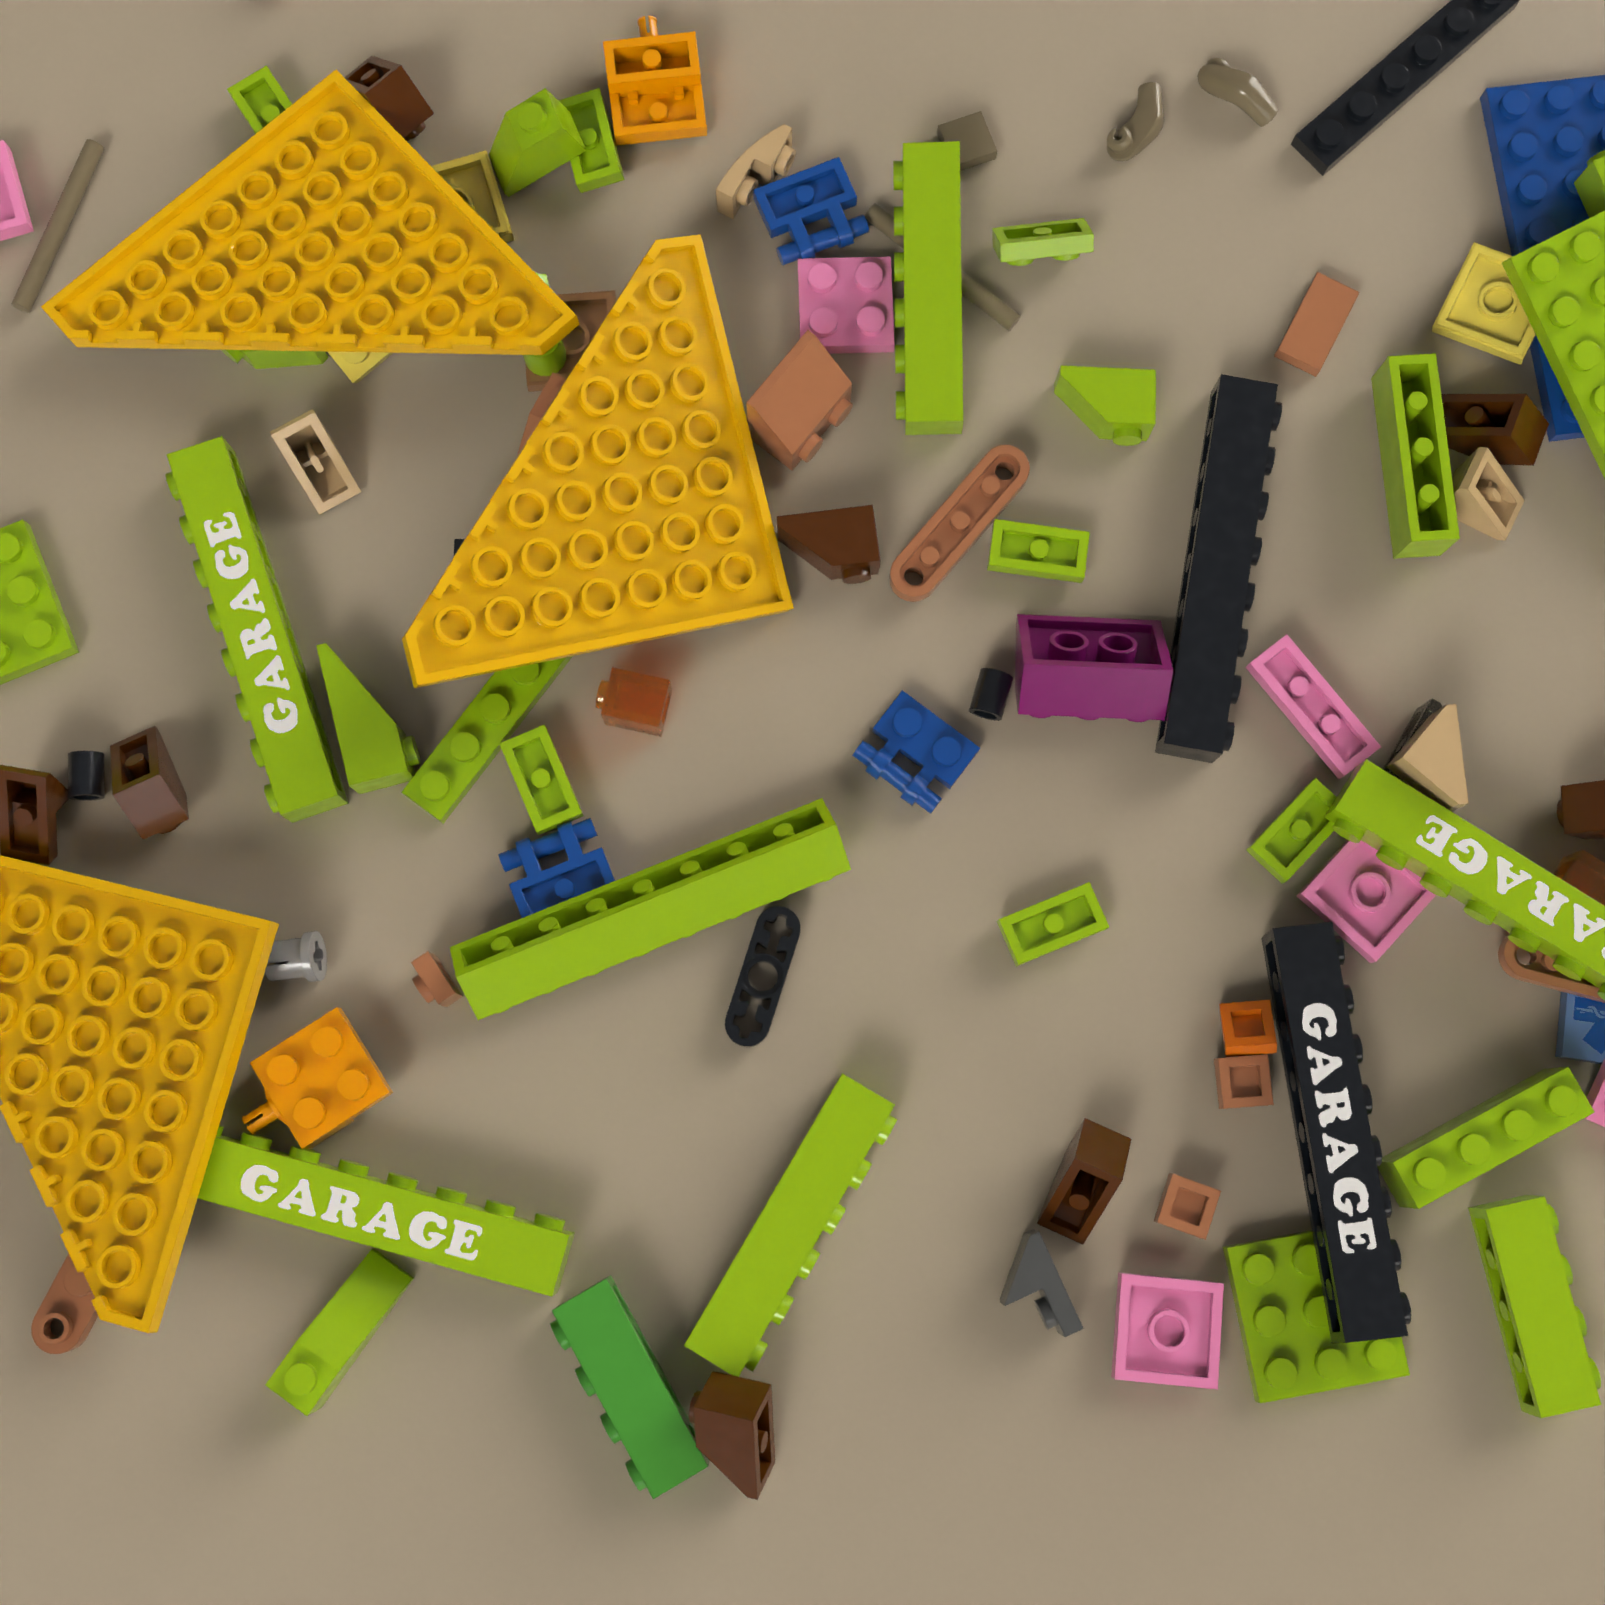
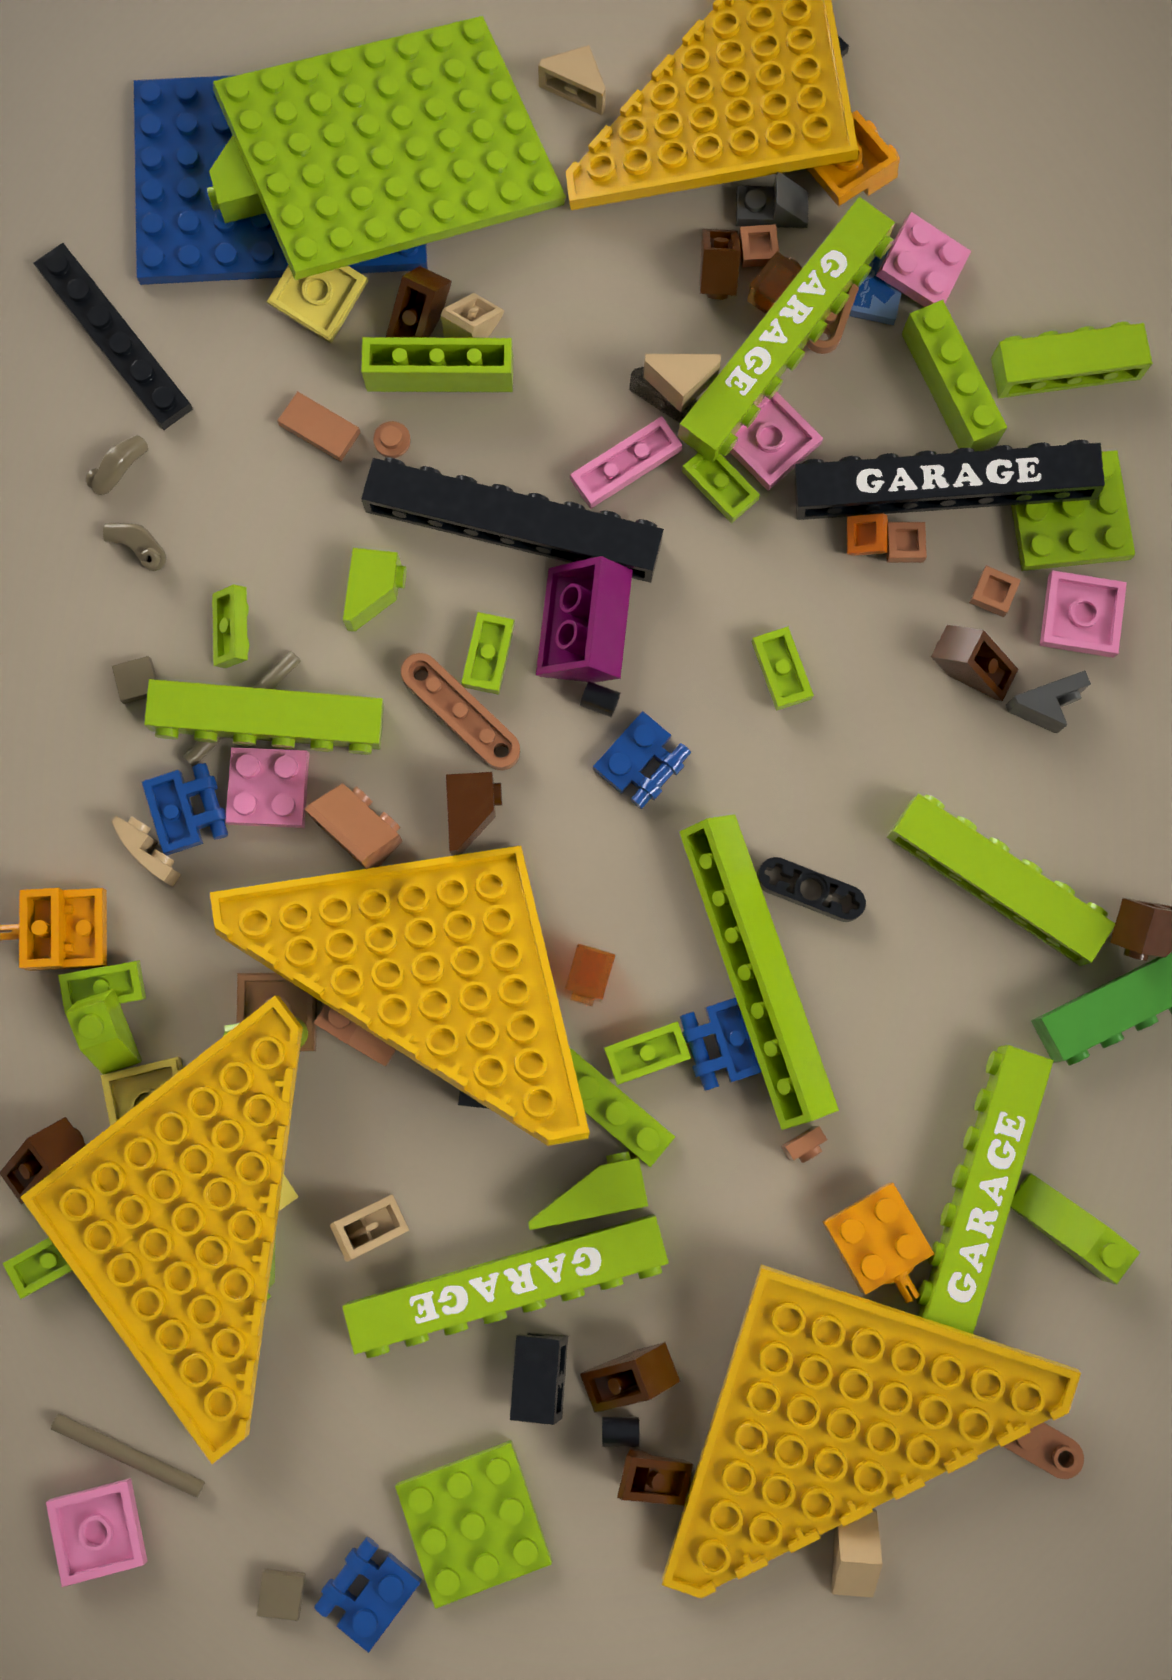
camera: 85 degrees left, 0 degrees up
light grey bush [265,931,327,982] -> none
none -> nougat plate [373,421,411,458]
none -> black hinge [510,1333,568,1425]

